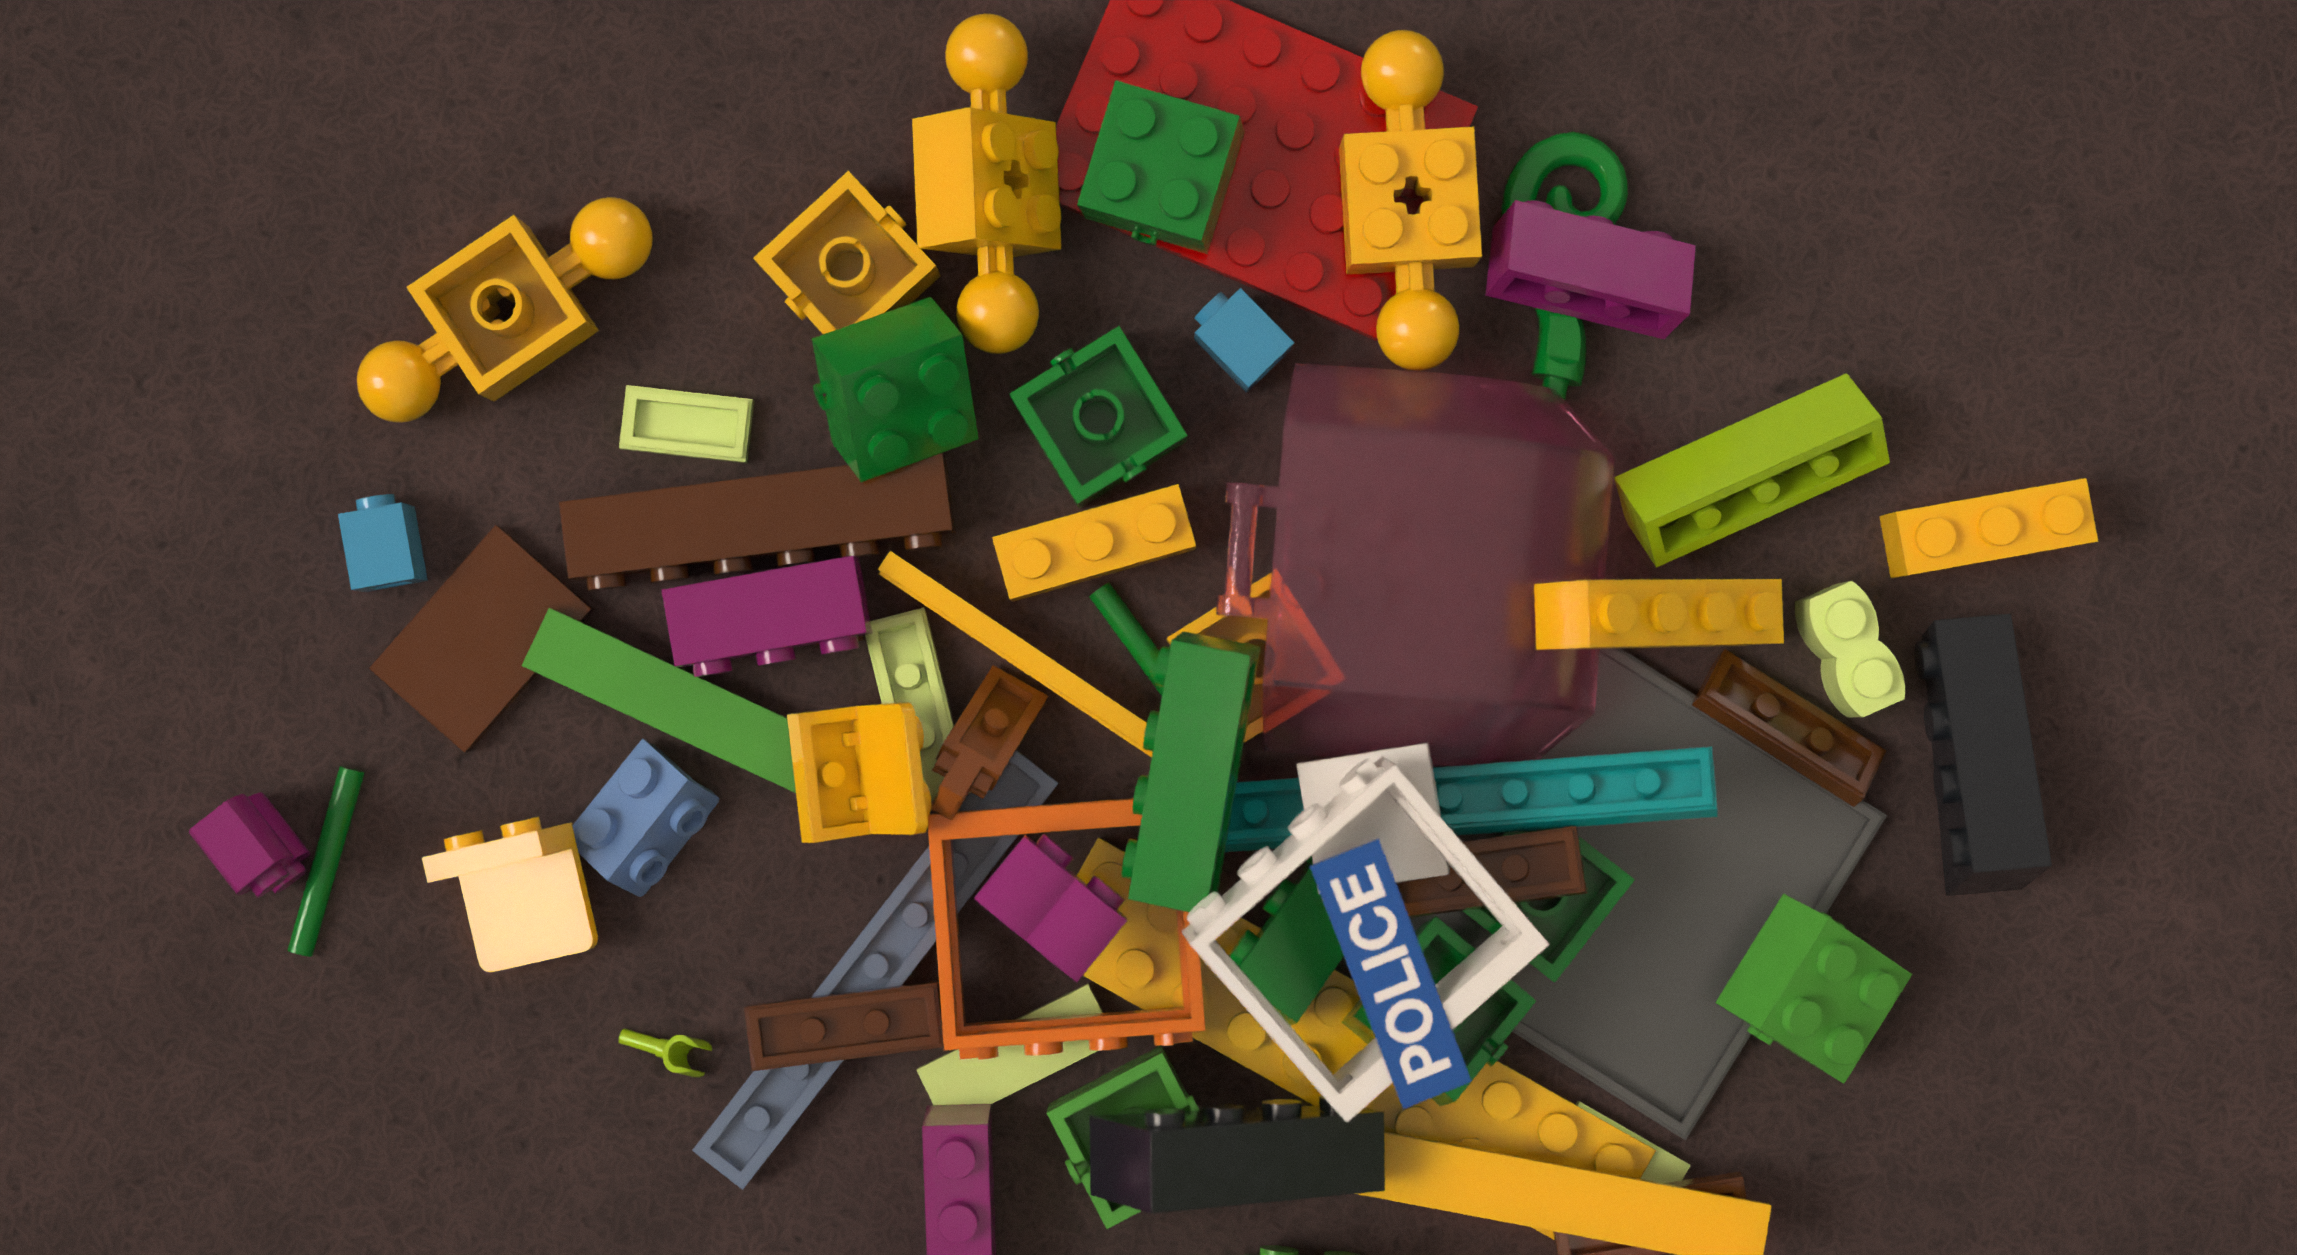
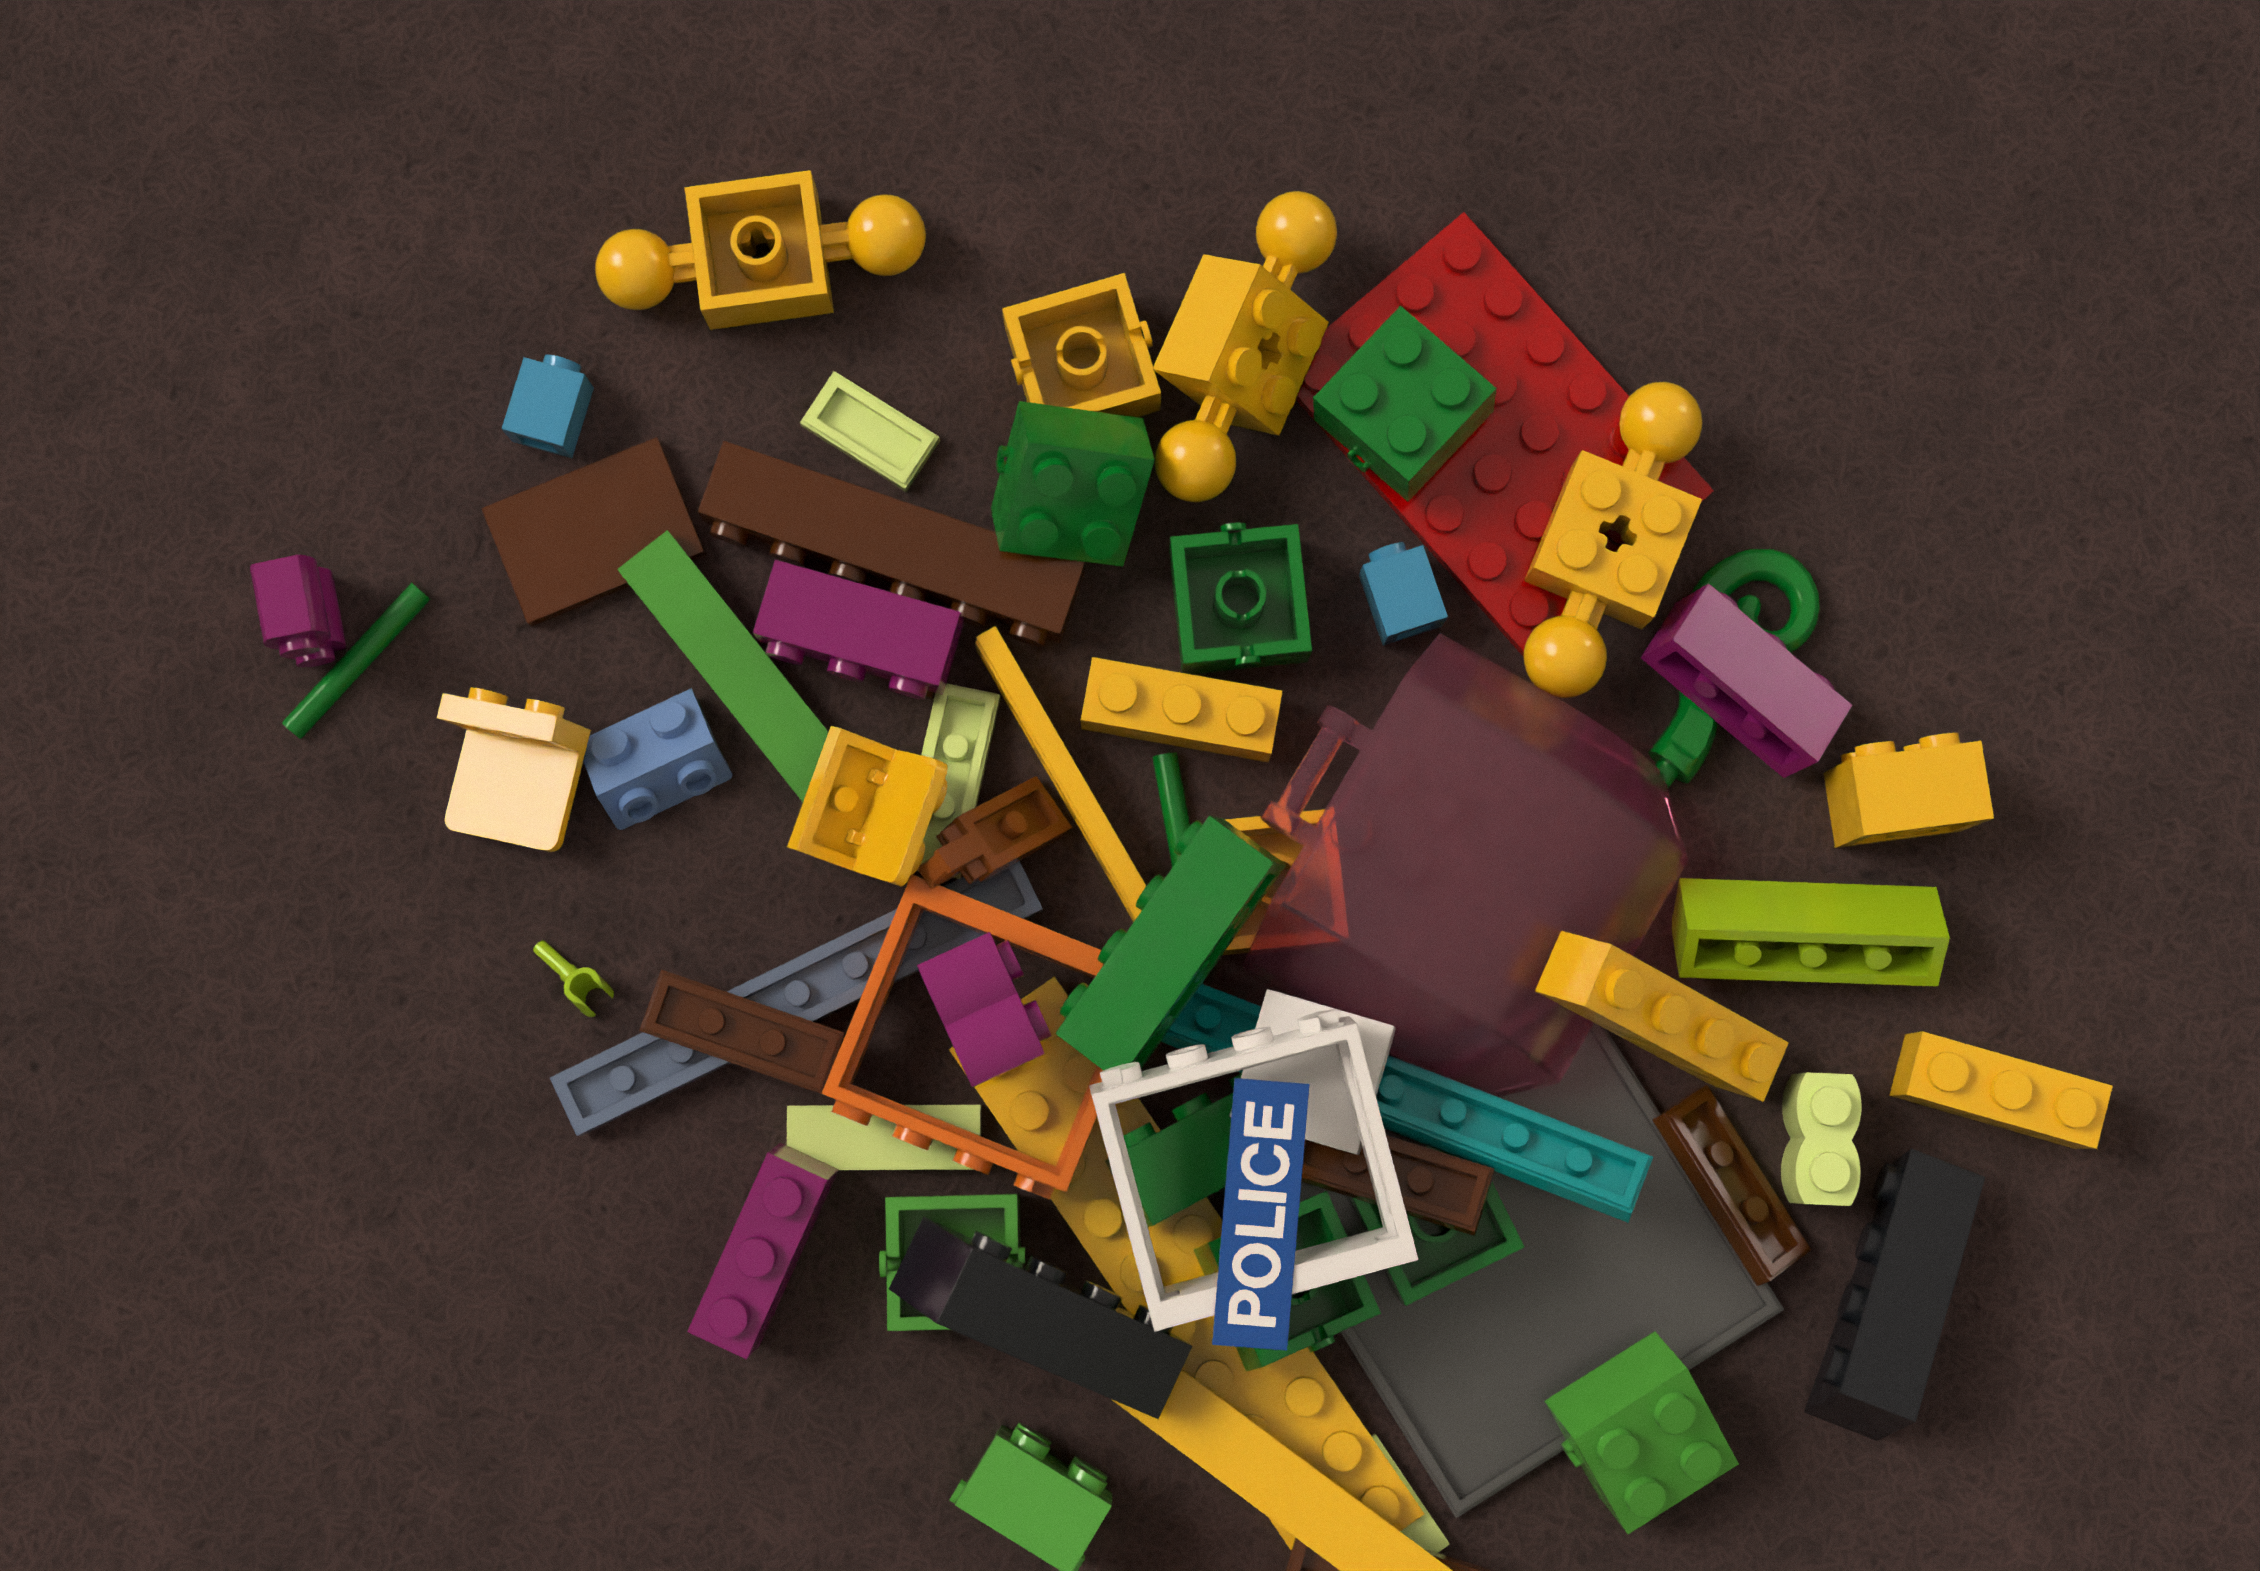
camera: 30 degrees right, 5 degrees down
none -> yellow brick [1823,733,1994,848]

